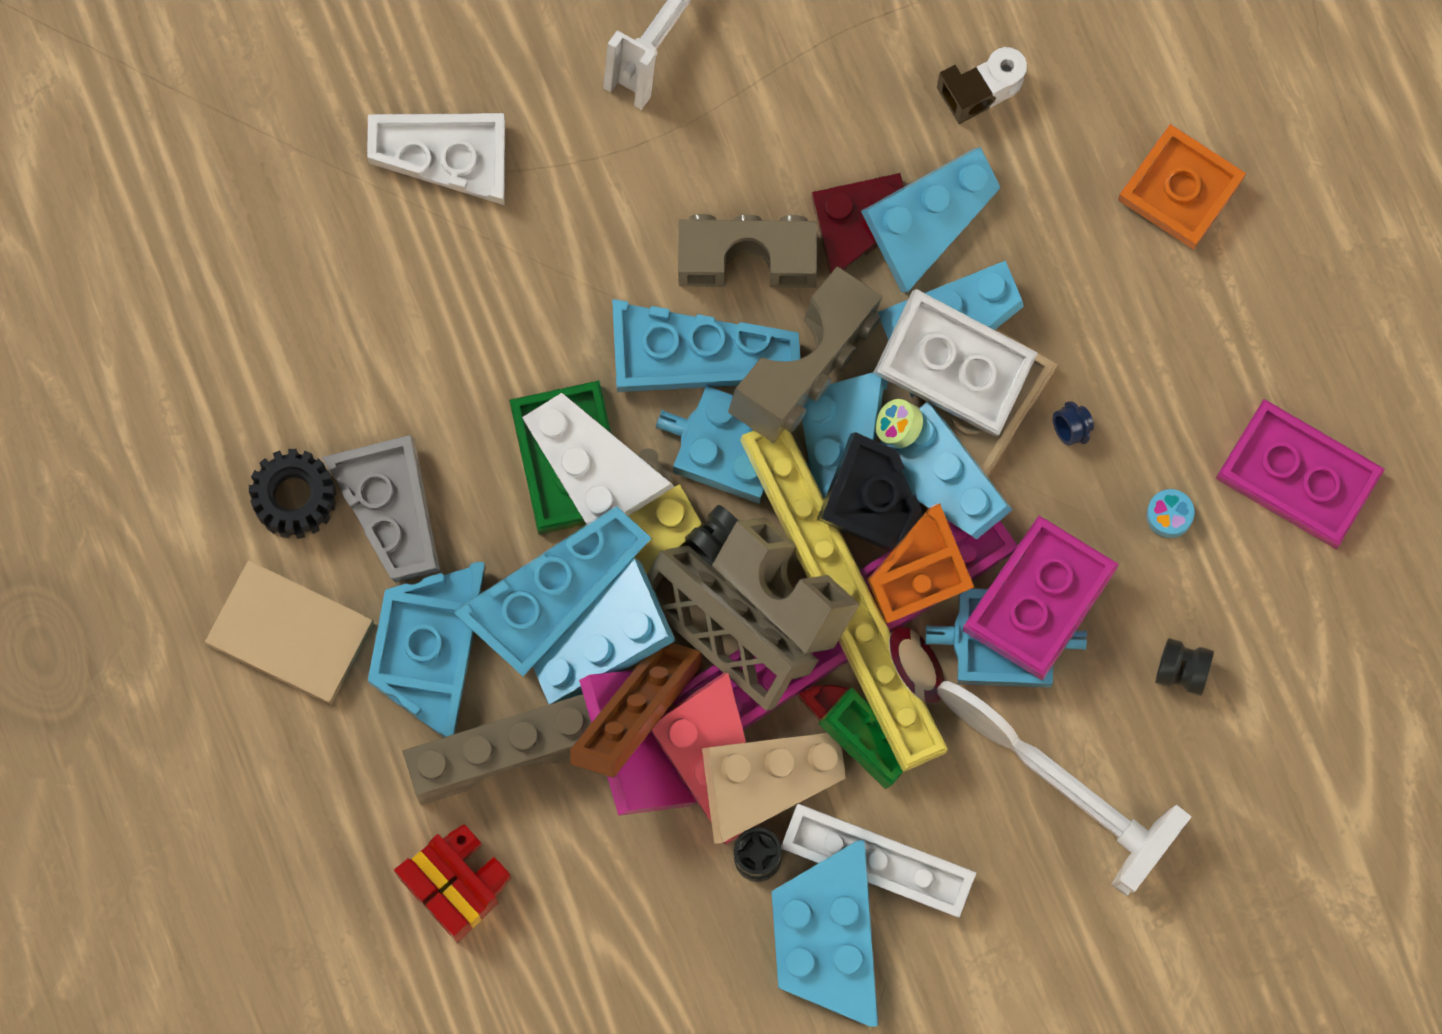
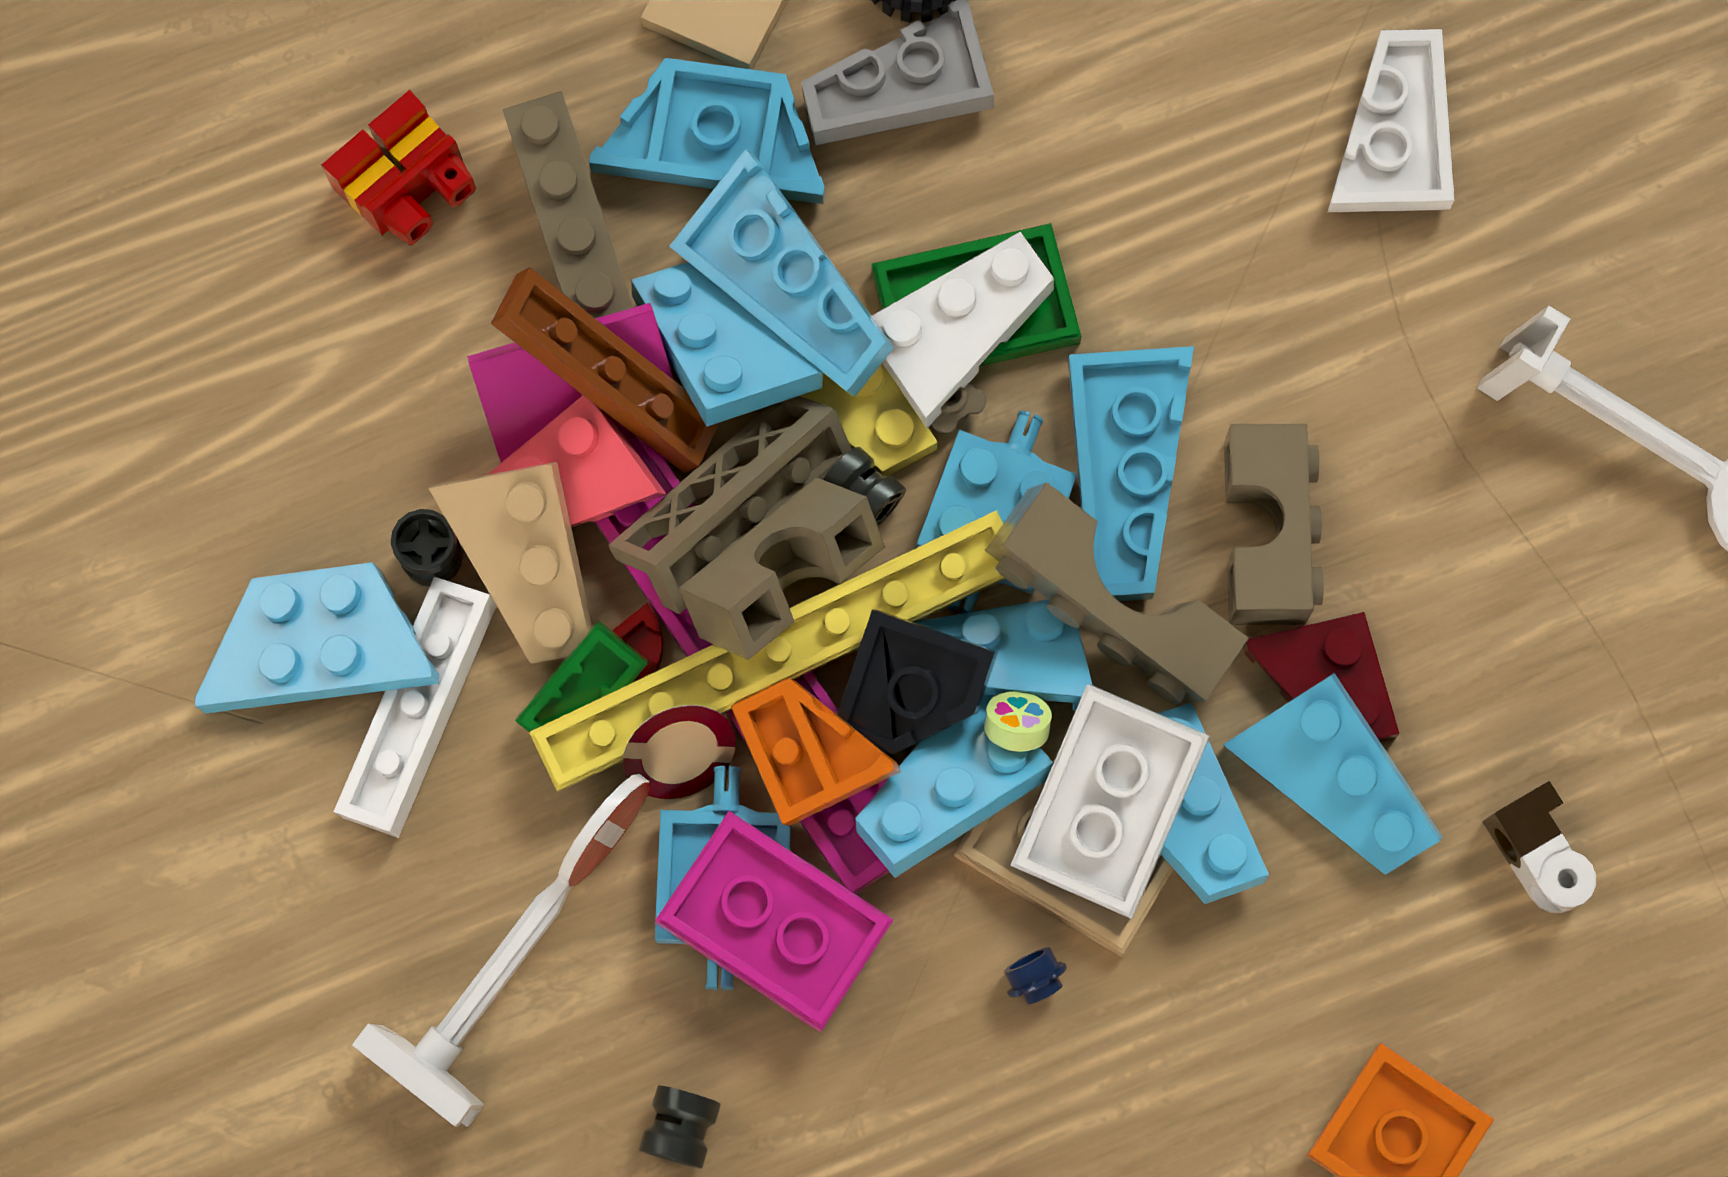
camera: 90 degrees right, 0 degrees up
medium azure tile [1146,489,1195,538] -> none

